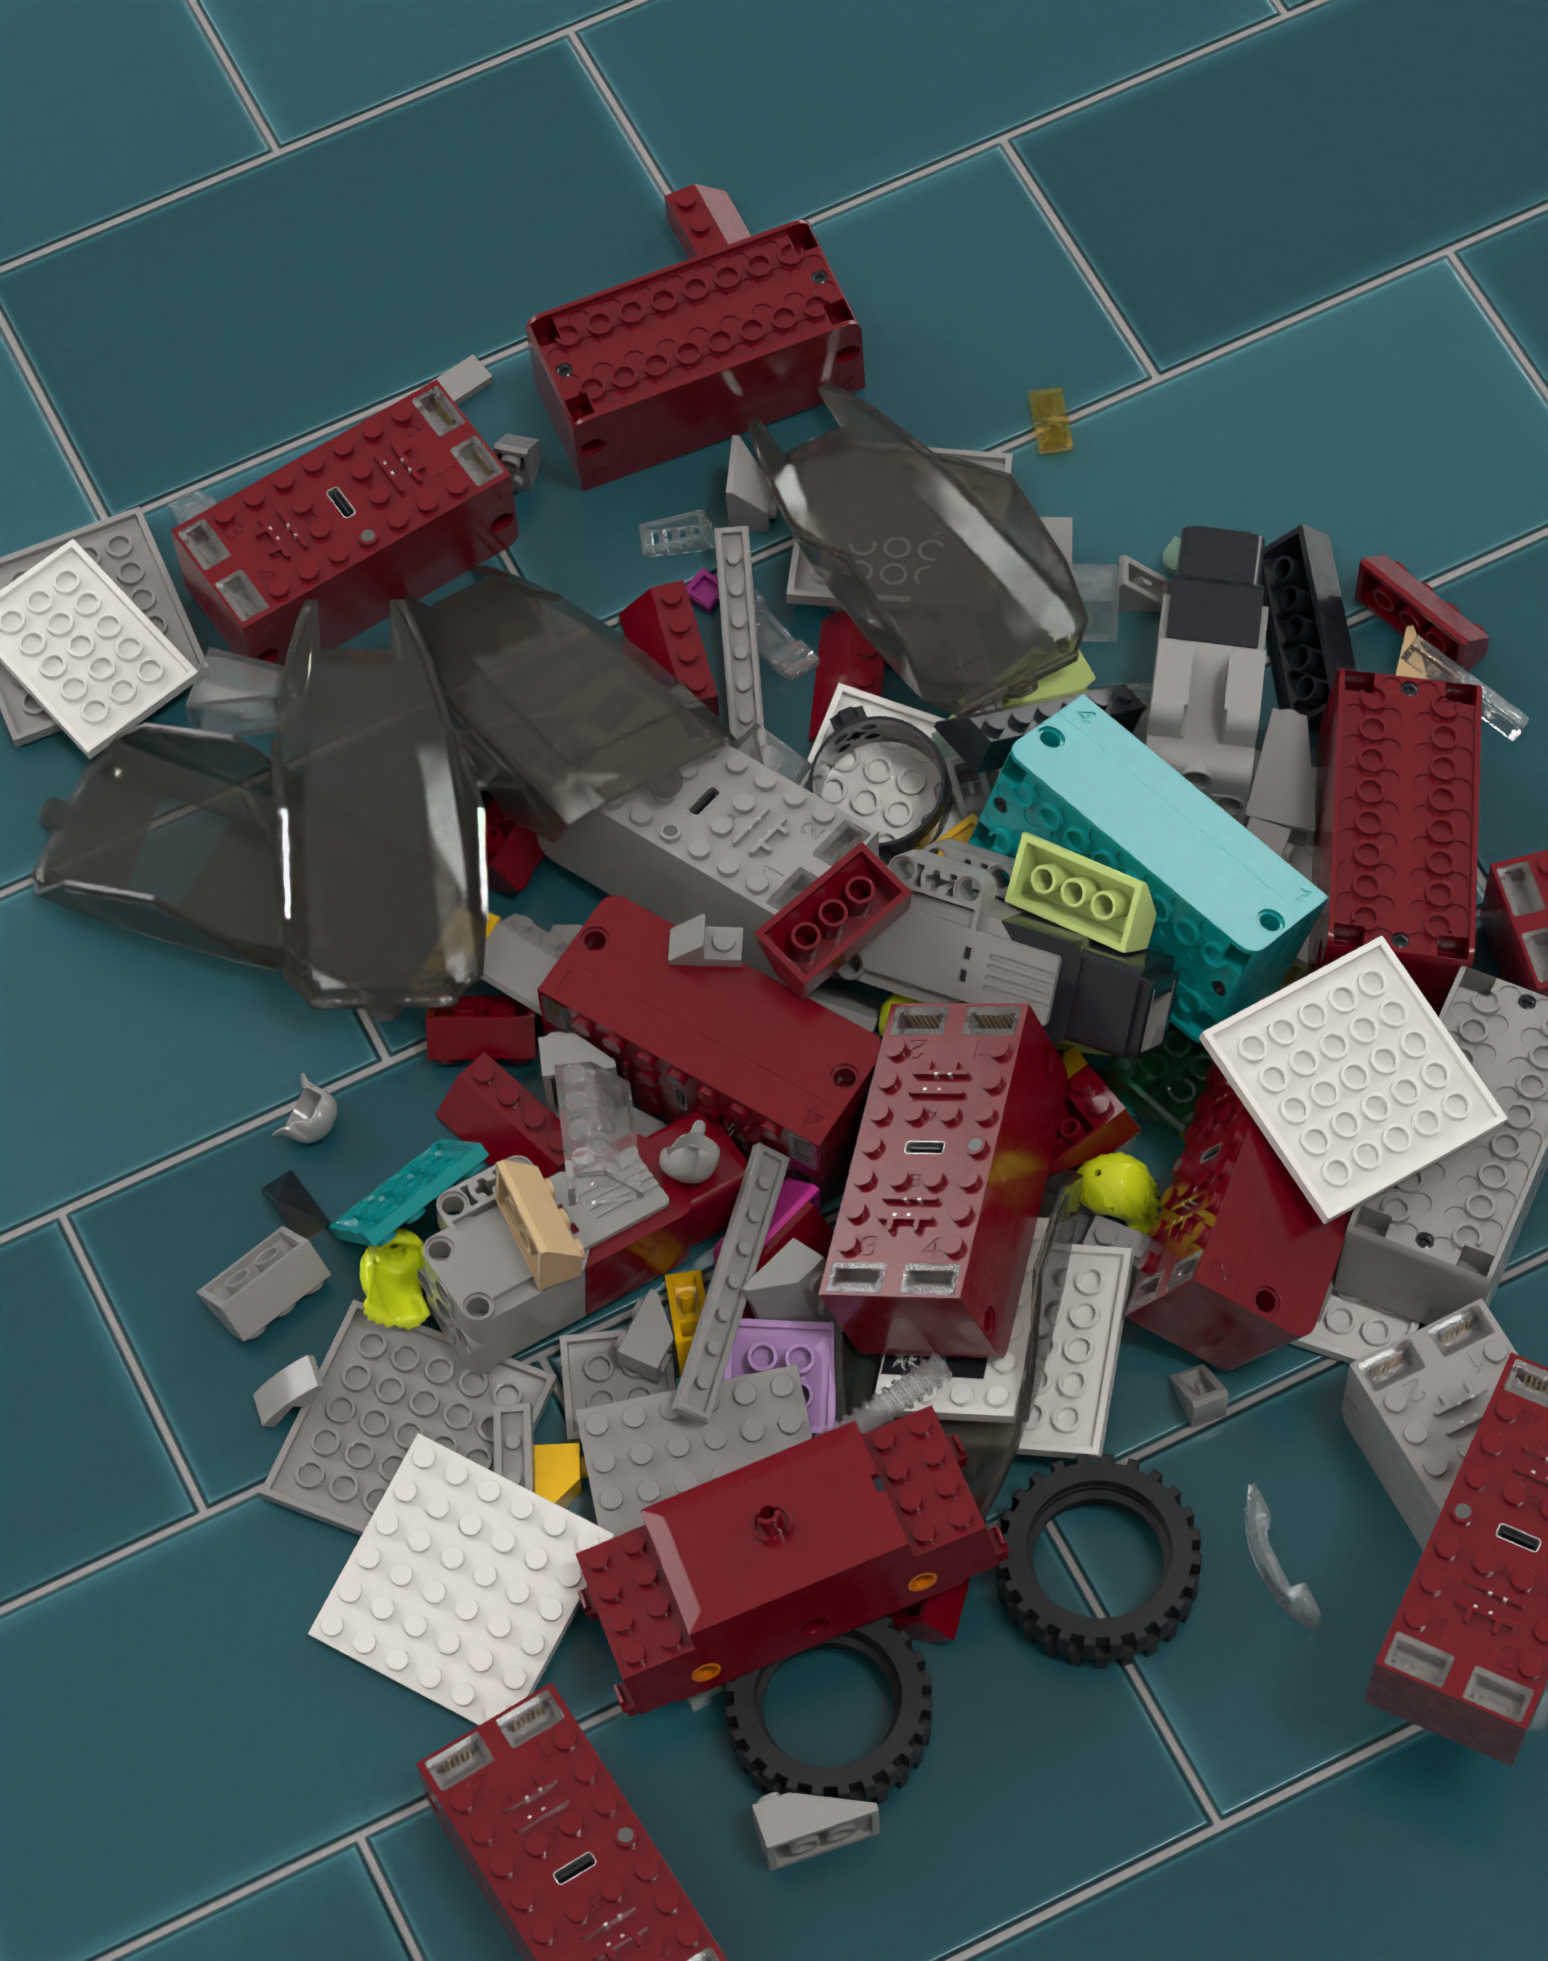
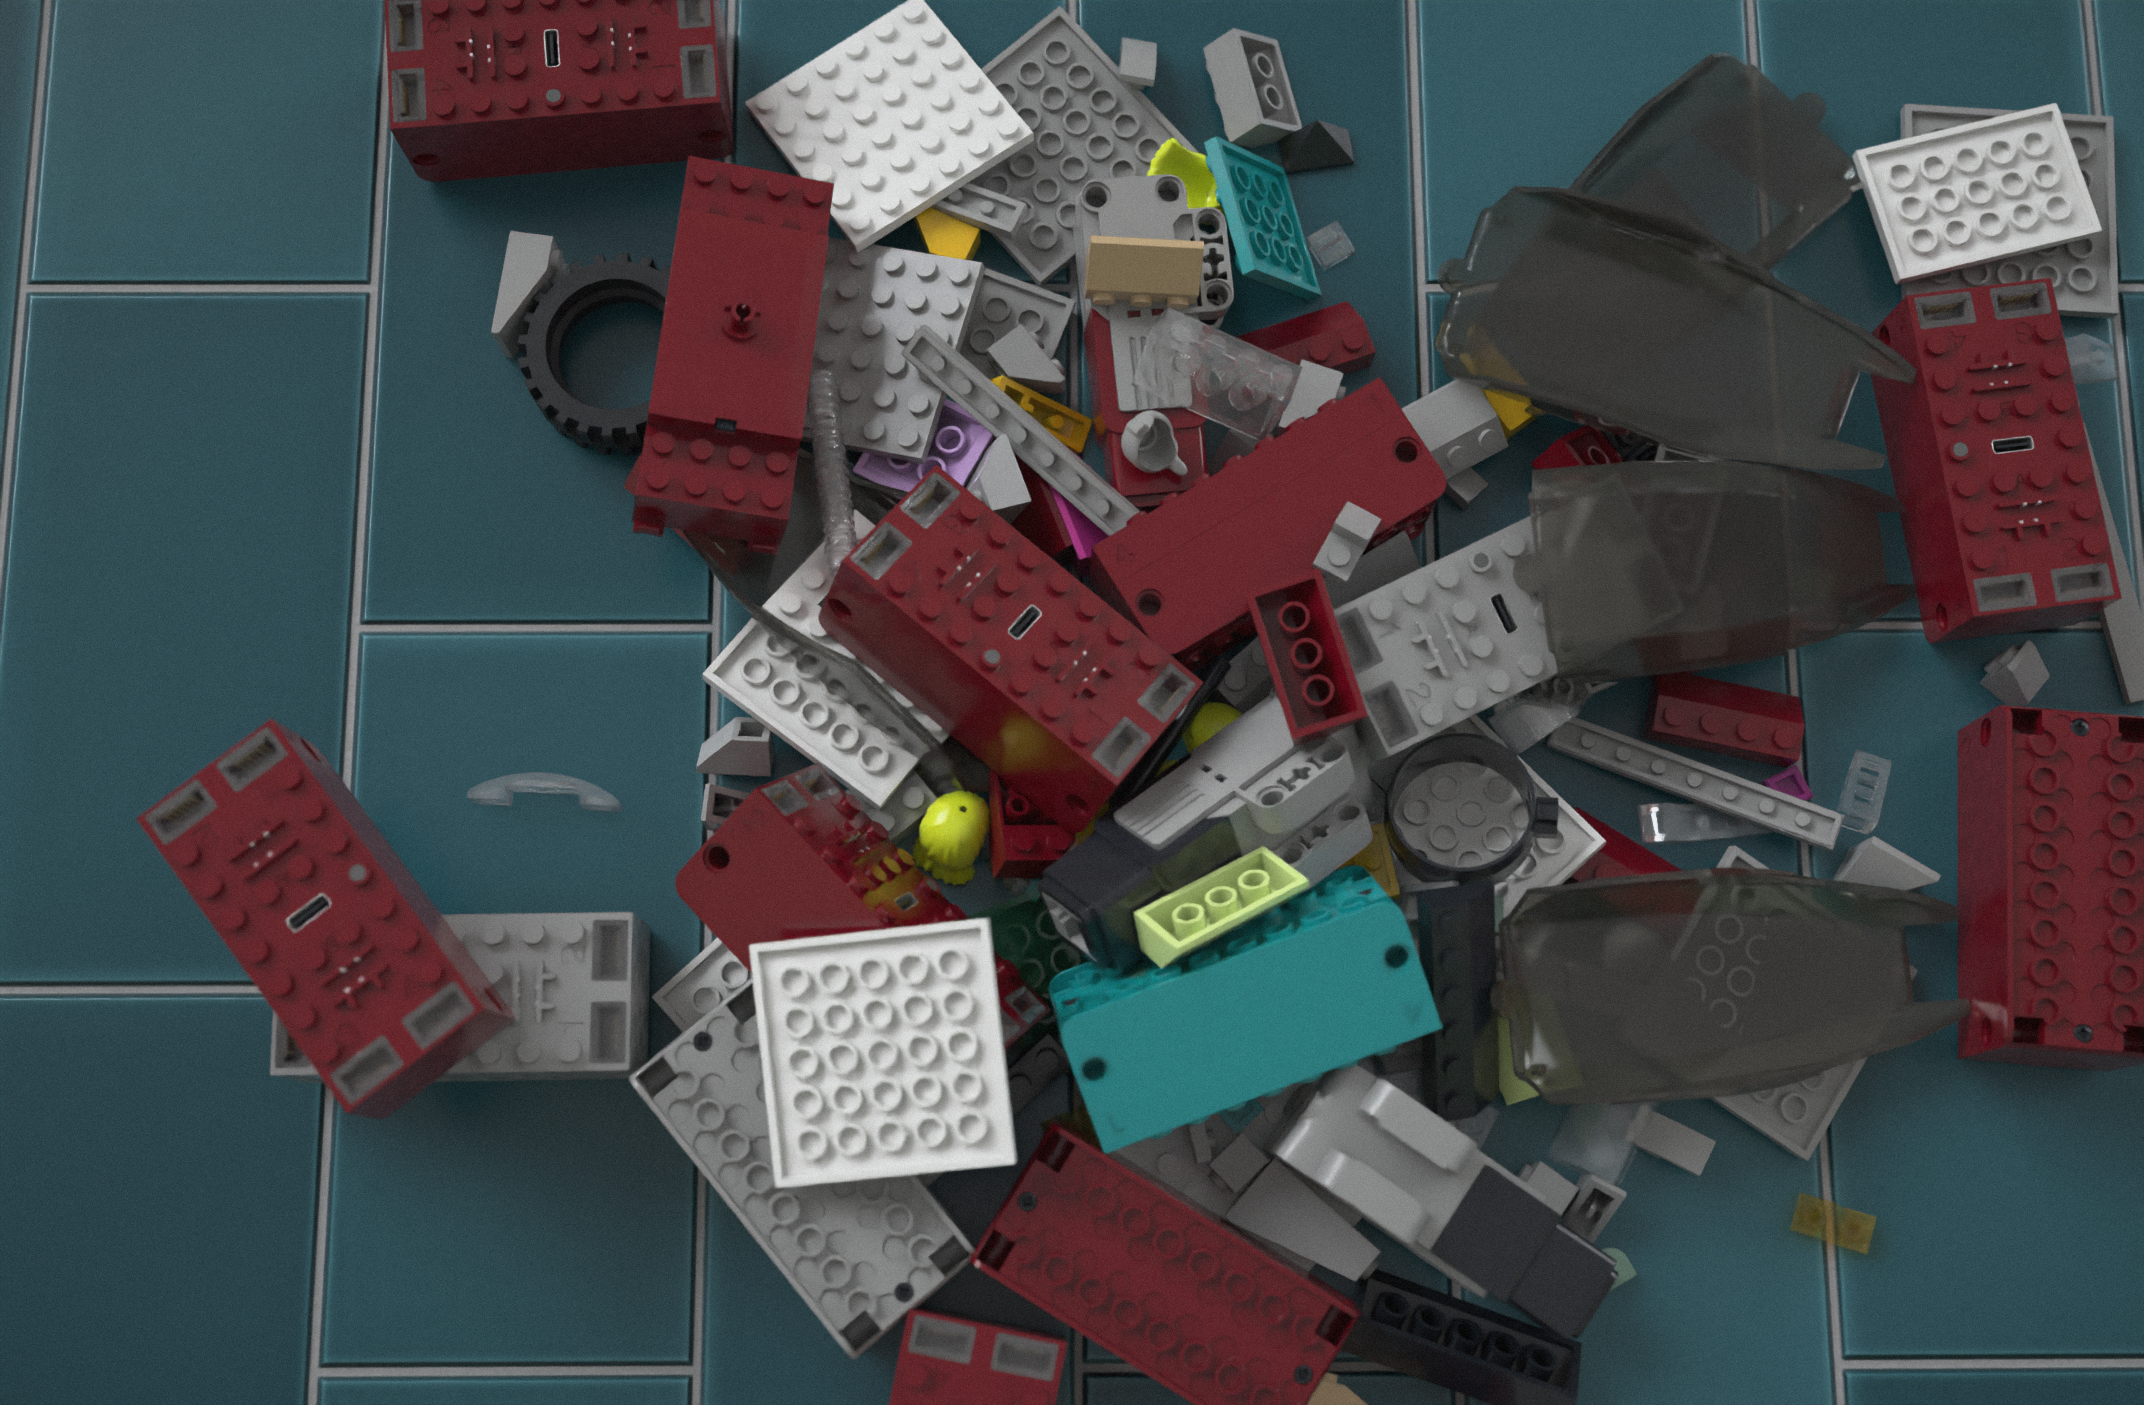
camera: 110 degrees right, 15 degrees up
clear slope [185,647,299,742] -> none
light grey hair [272,1073,338,1144] -> none
dark red slope [426,995,539,1064] -> none
black tyre [996,1453,1202,1669] -> none
none -> light grey slope [696,717,775,776]
none -> clear tile [1306,221,1355,270]
none -> light grey brick [1516,1161,1579,1215]

